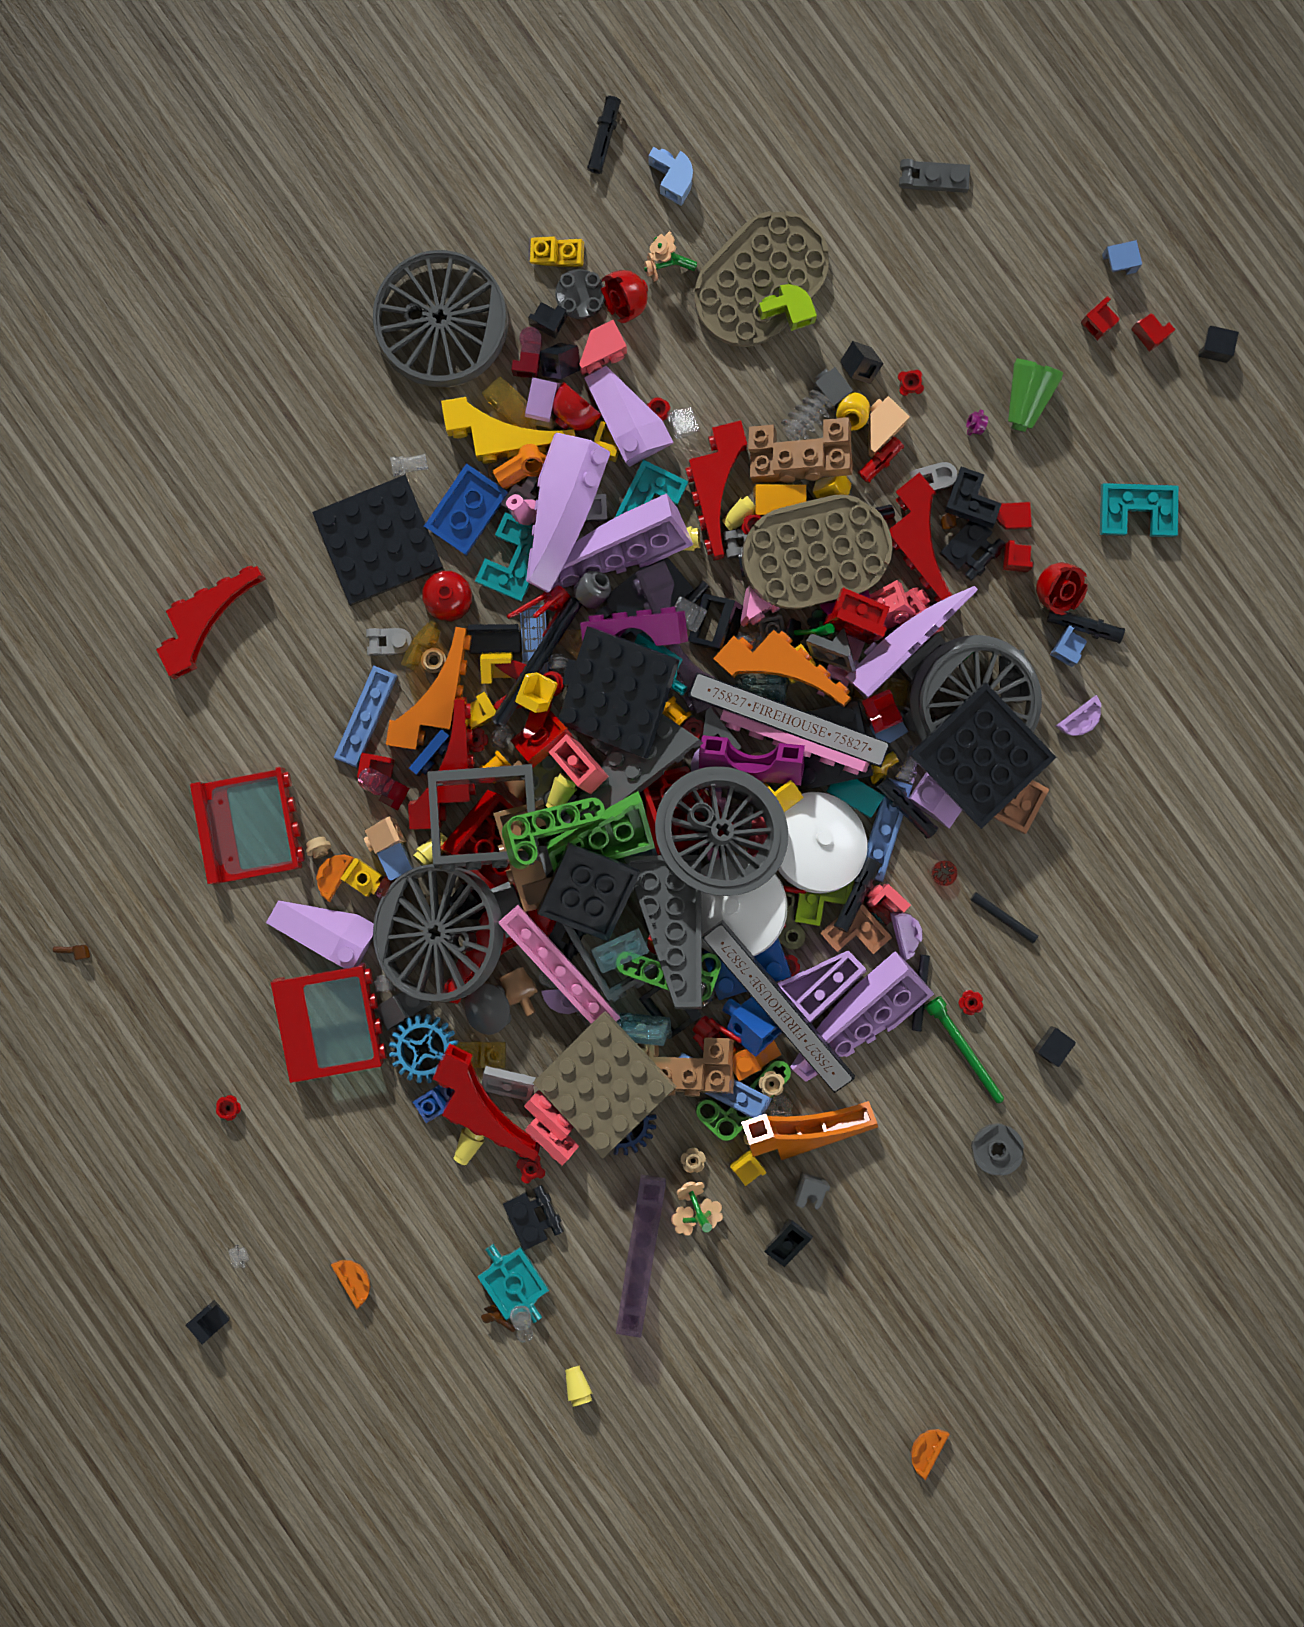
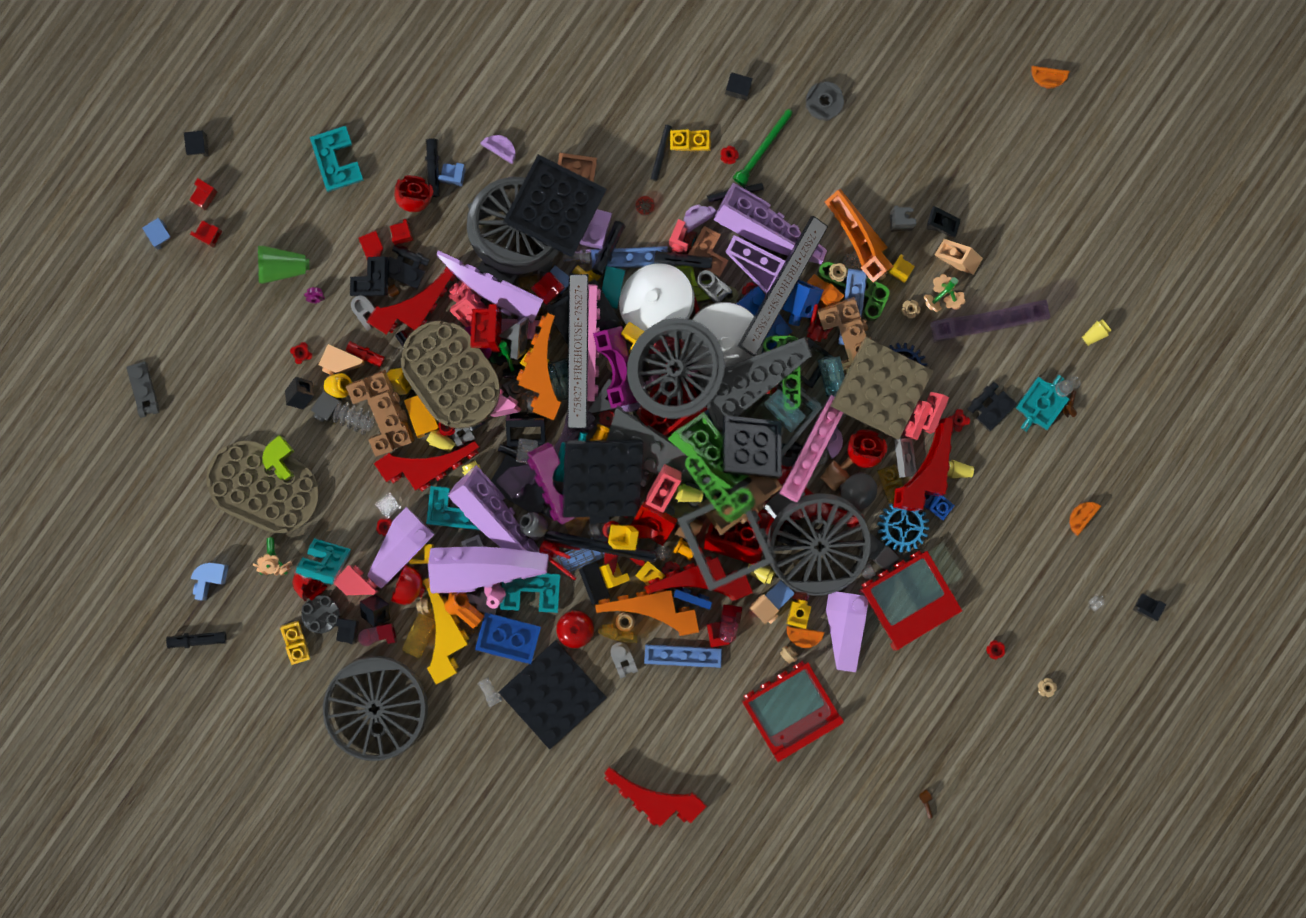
camera: 110 degrees left, 0 degrees up
lavender slope [525,378,561,422] -> none
none -> teal plate [296,538,351,584]
none -> yellow slope [670,130,711,151]
none -> light grey piece [697,270,732,303]
none -> red cylinder [847,430,887,468]
none -> light nougat slope [935,239,983,275]
none -> tan plate [1038,678,1057,697]

